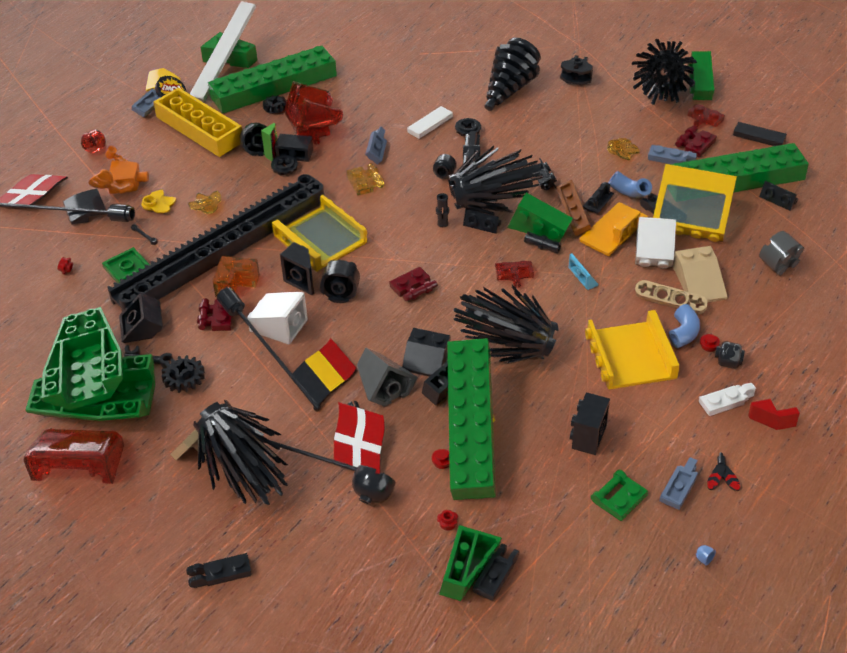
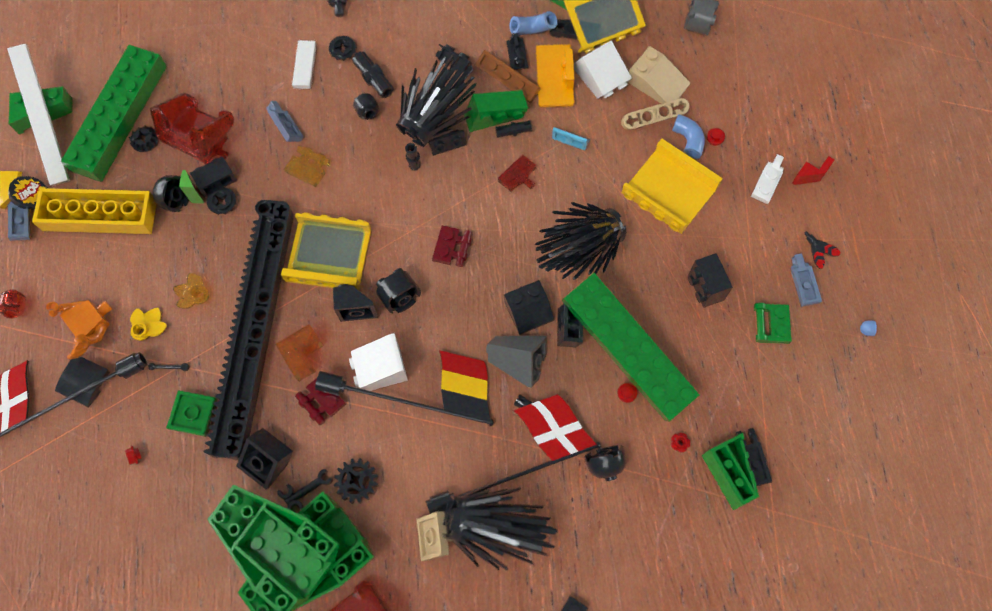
camera: 40 degrees left, 25 degrees up
black head [715,341,745,369] -> none

